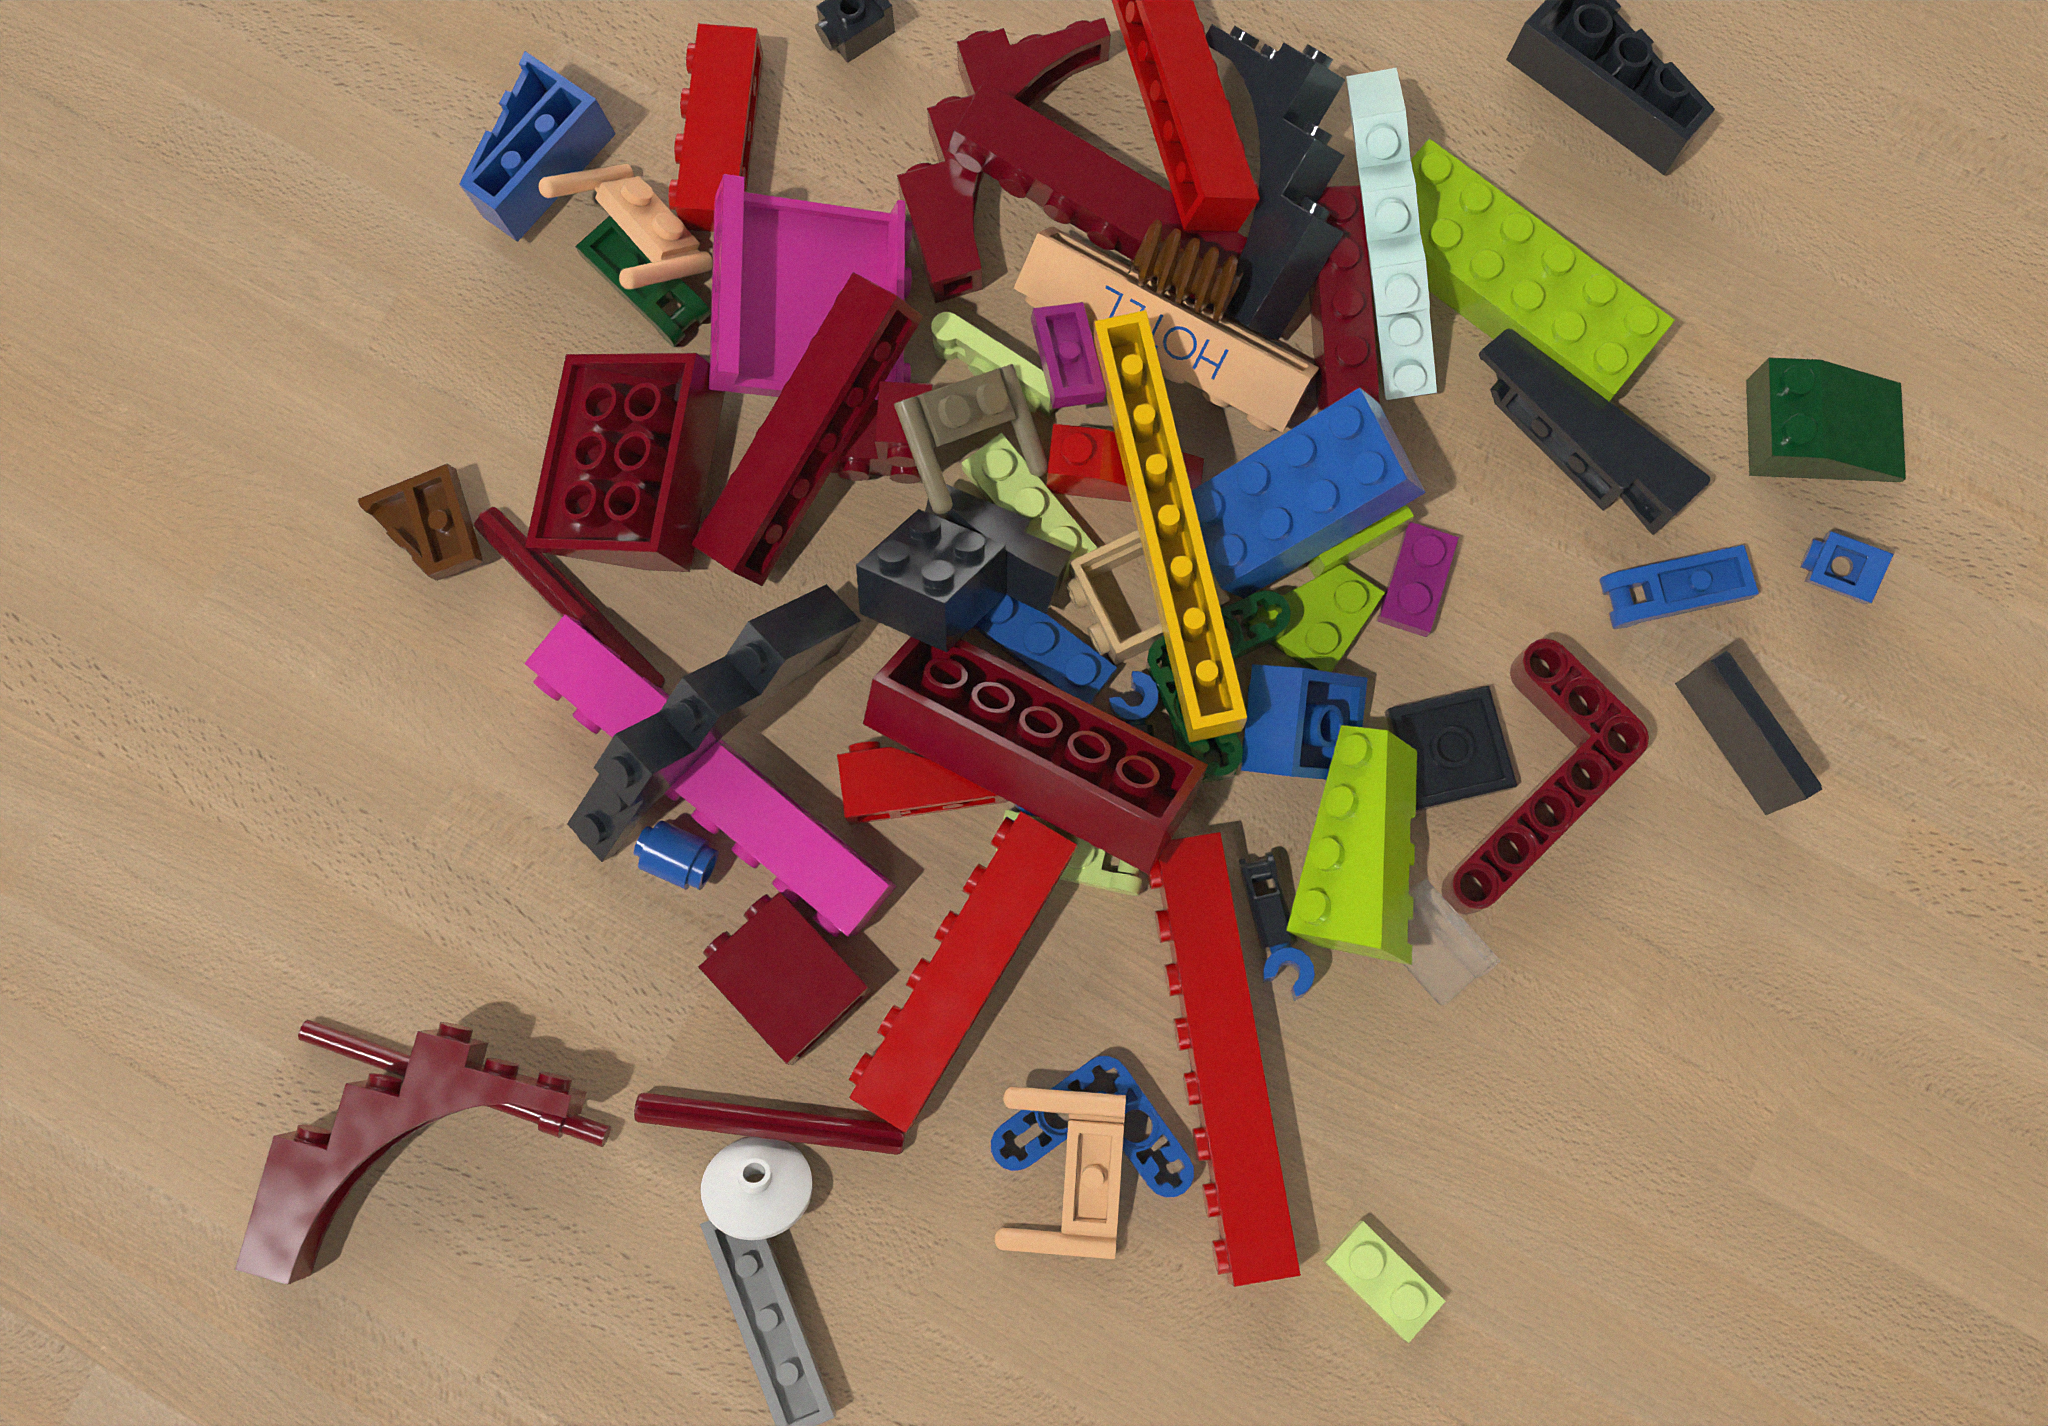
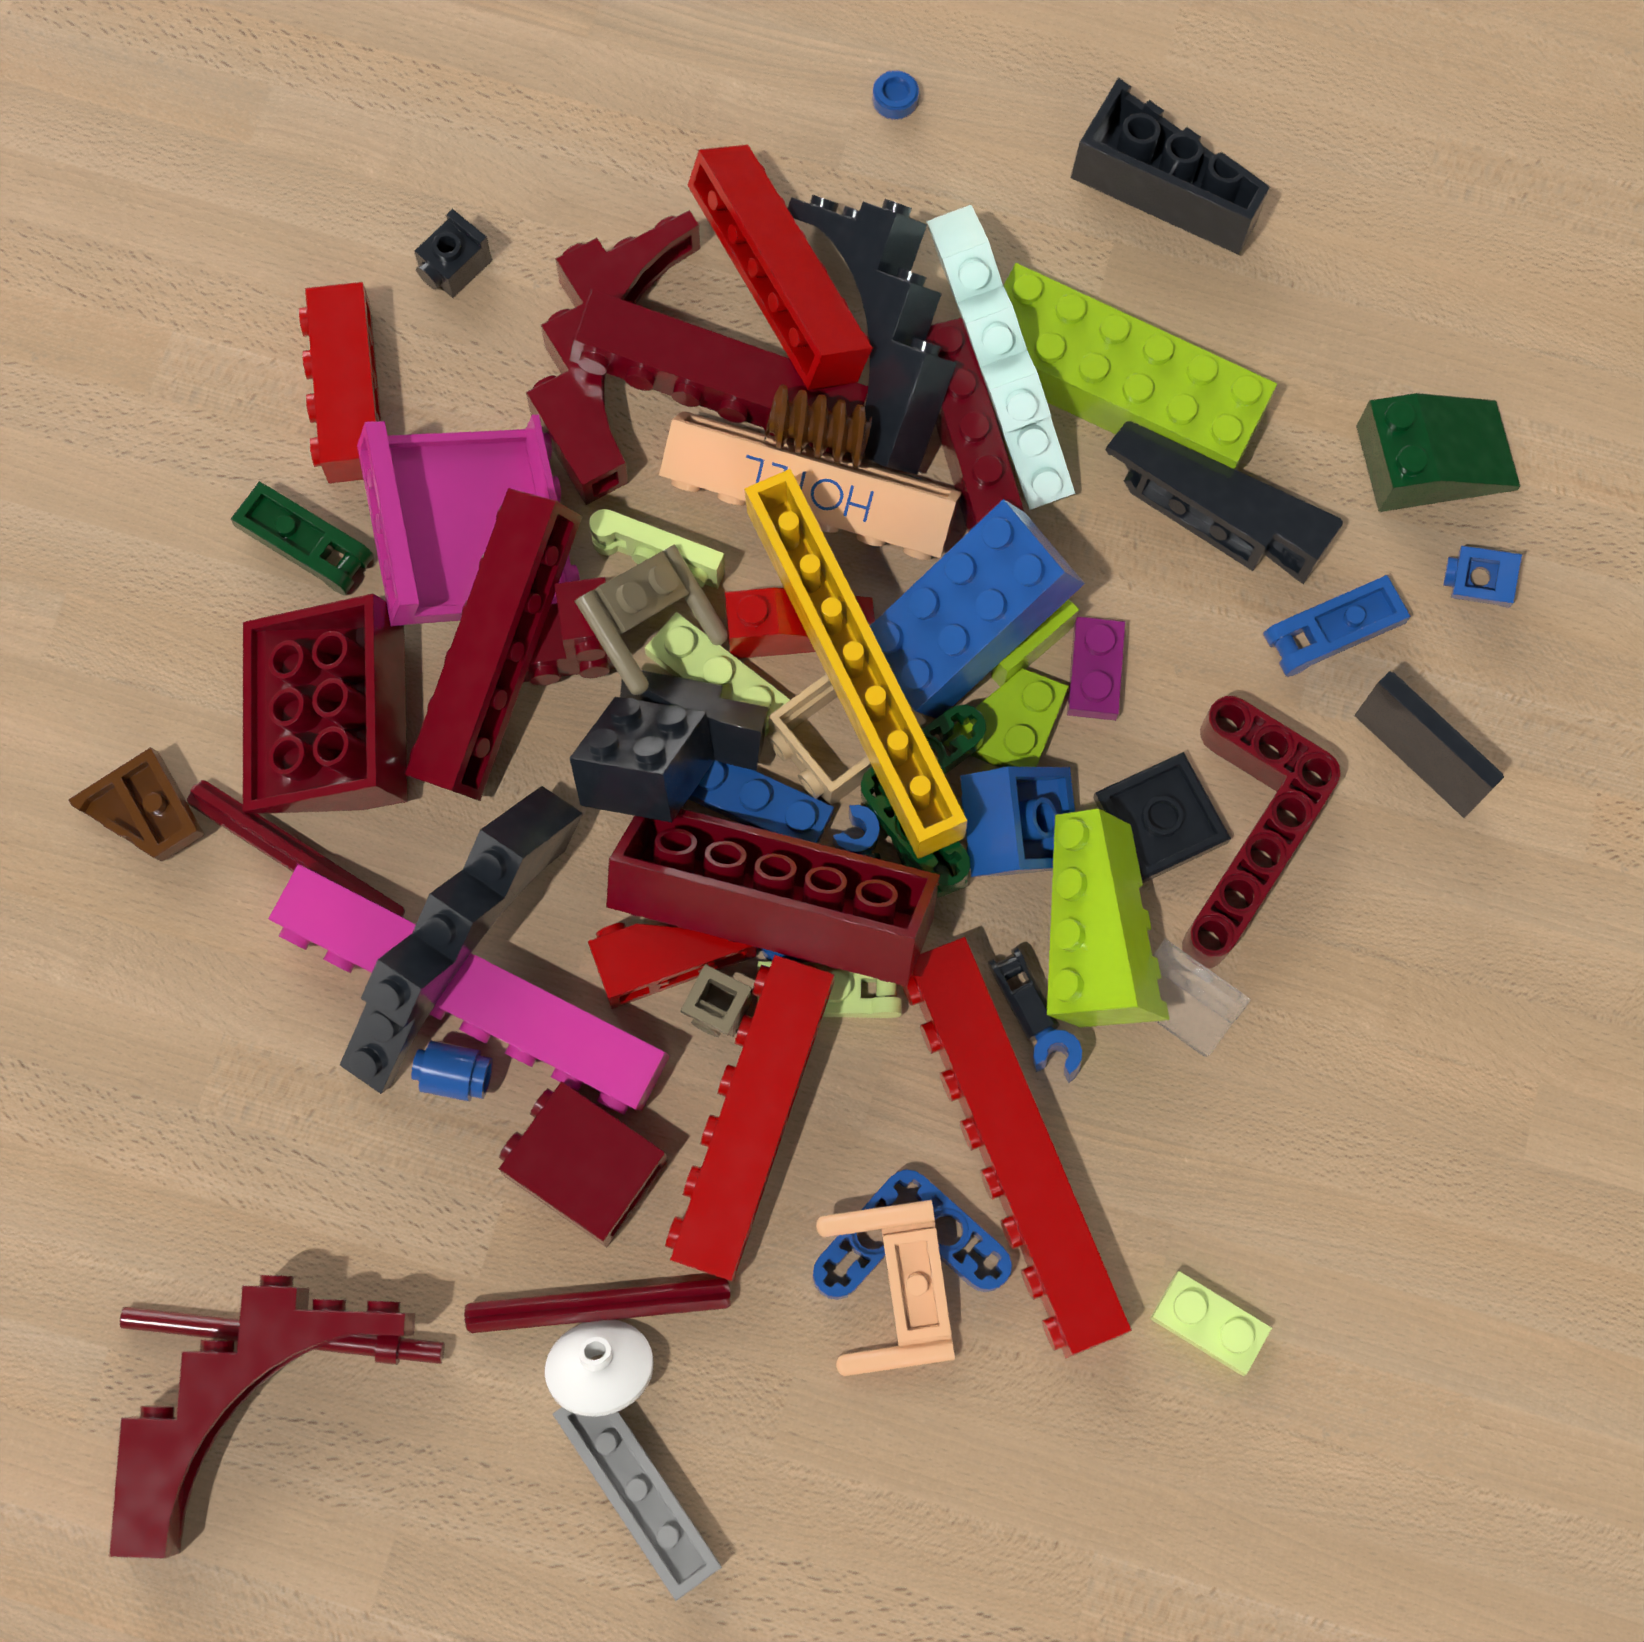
camera: 15 degrees left, 5 degrees down
blue wedge [459,51,616,242] -> none
light nougat plate [538,164,713,290] -> none
magenta plate [1031,302,1106,409] -> none
none -> dark tan brick [680,964,752,1037]

